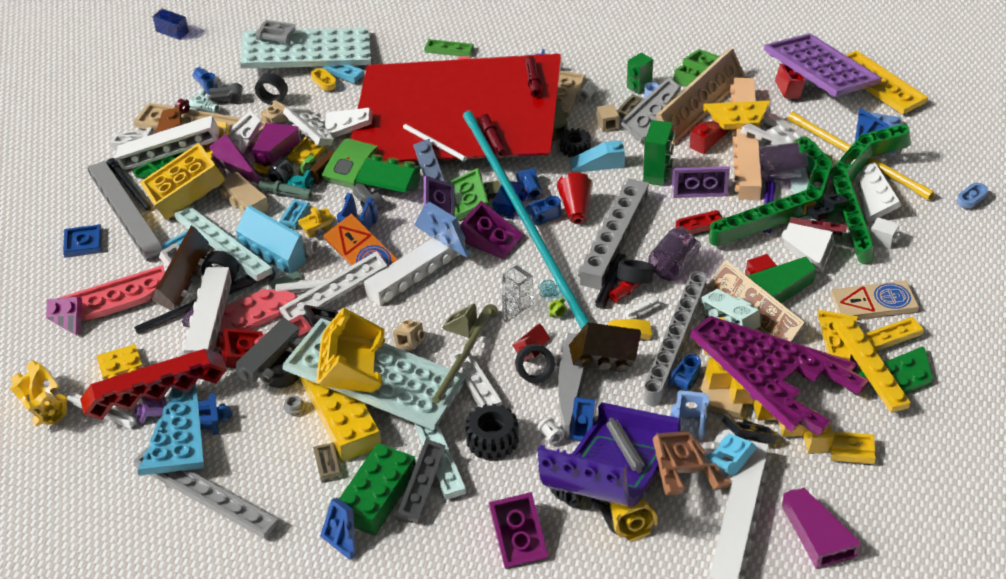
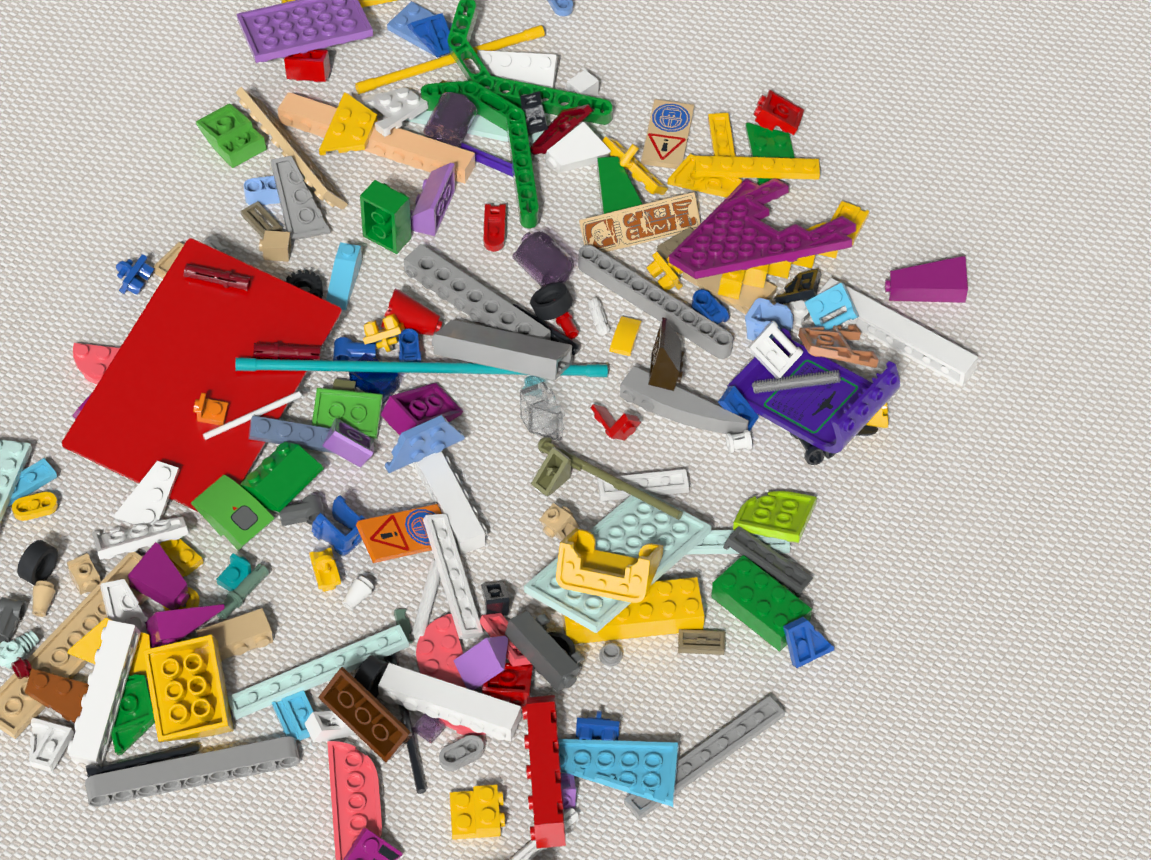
camera: 75 degrees left, 10 degrees up
blue tile [63,224,102,258] -> none
medium azure slope [236,205,306,274] -> none
black head [268,159,294,184] -> none
medium azure tile [279,199,311,230] -> none
bright green tile [299,155,316,176] -> none
reddish brown plate [310,150,335,185] -> none
bright green tile [424,39,474,58] -> none
black tyre [465,403,519,460] -> none
magenta slope [488,492,548,568] -> none
black tyre [515,344,555,384] -> none
lime plate [548,298,567,318] -> none
green brick [627,52,653,94] -> none
red slope [689,120,731,154] -> none
light aqua piece [702,289,761,330] -> none
red brick [745,254,777,276] -> none
none -> tan cone [32,581,56,617]
none -> orange bracket [194,393,228,426]
none -> yellow hips [363,314,405,352]
none -> light grey brick [432,319,572,380]
none -> light grey plate [439,735,484,771]
none -> medium lavender slope [453,636,508,691]
none -> yellow plate [602,136,668,195]
none -> lime plate [733,491,817,543]
none -> white plate [747,321,803,379]
none -> red plate [753,90,804,135]

